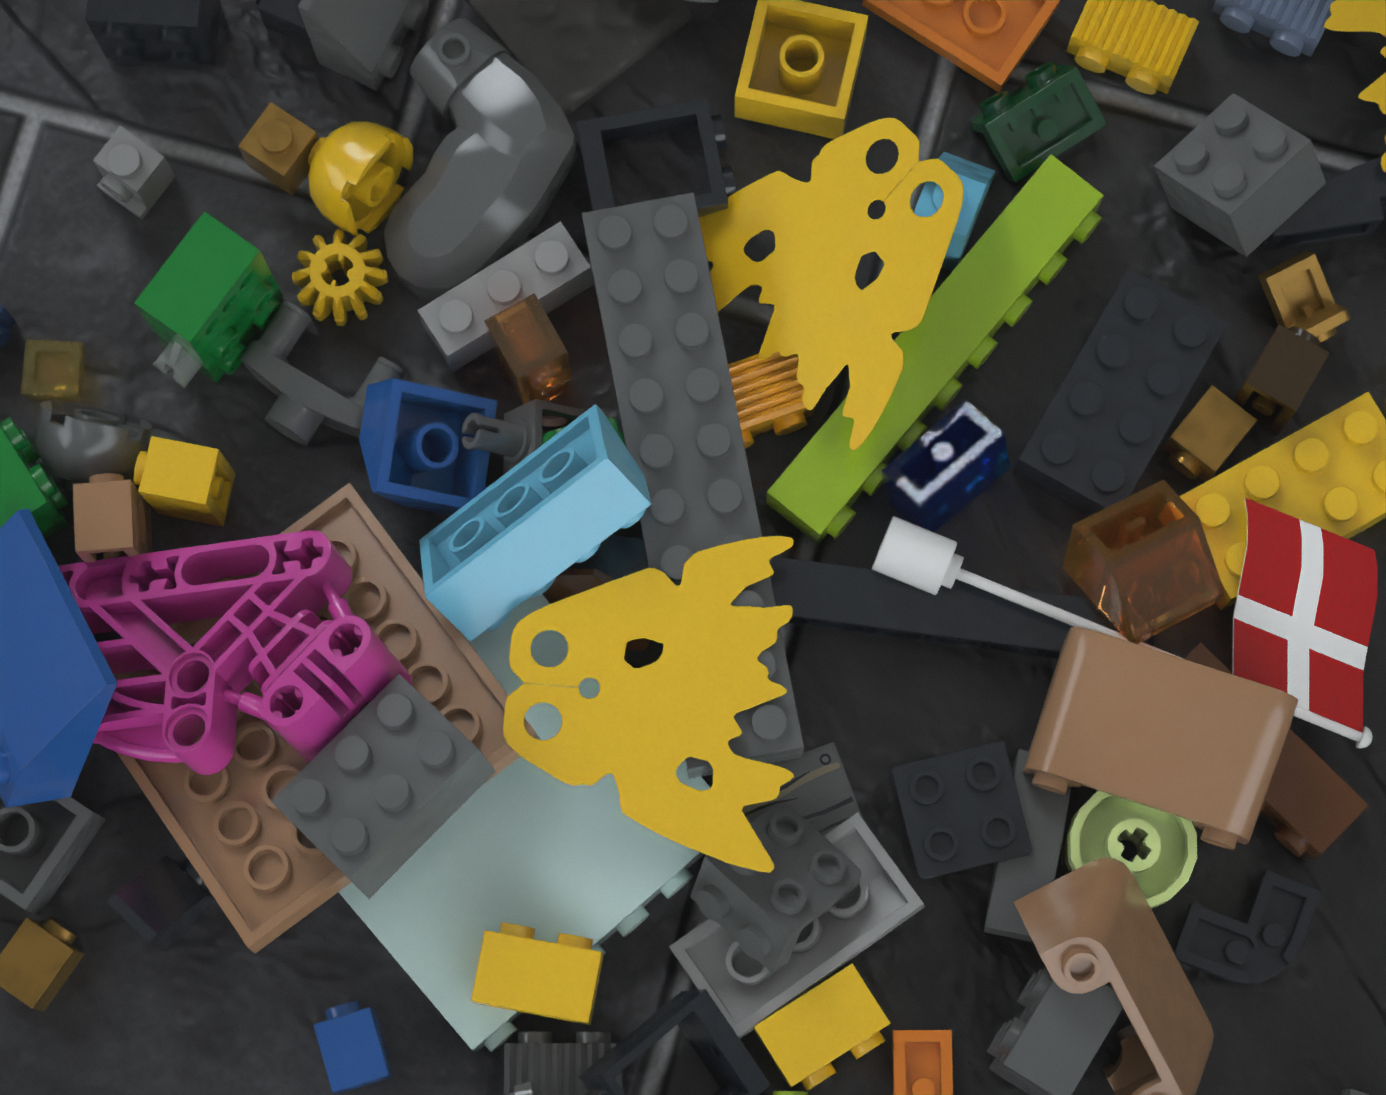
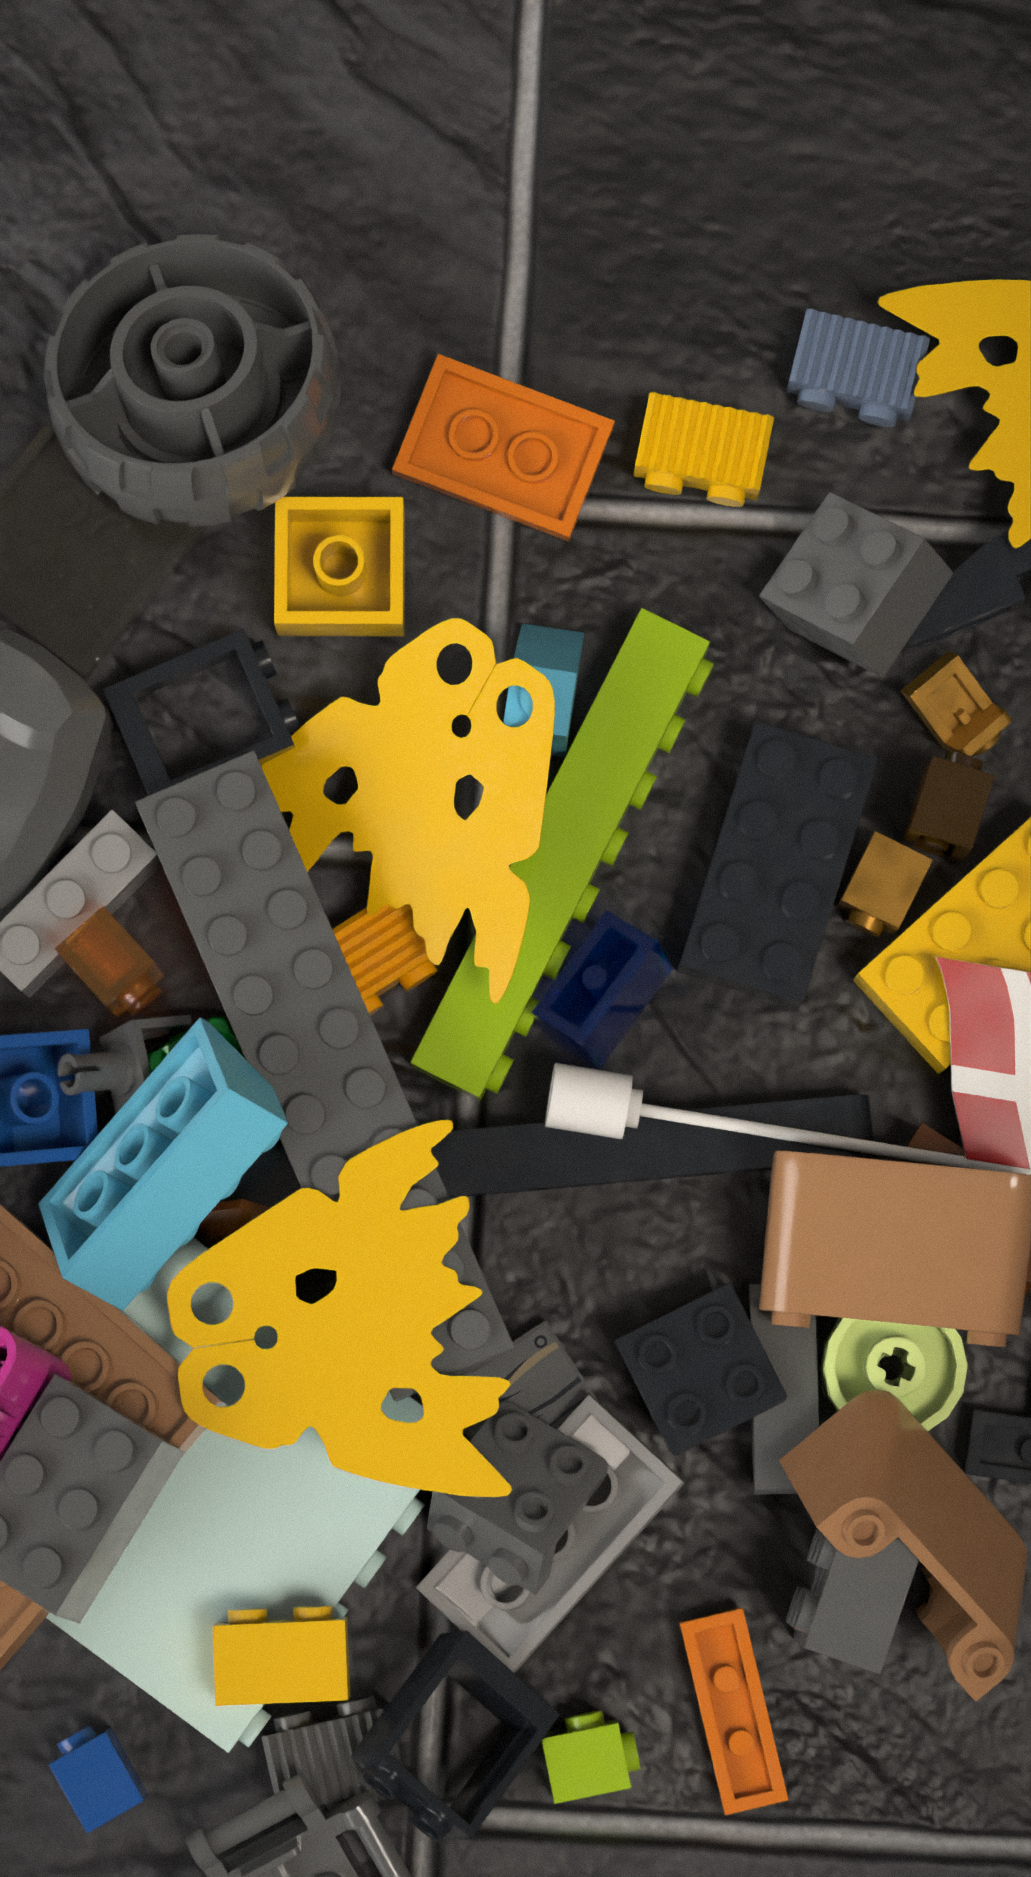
camera: 15 degrees left, 5 degrees up
yellow brick [754,963,890,1091] -> none
dark green bracket [968,62,1107,182] -> none
clear orange slope [1062,480,1225,644] -> none

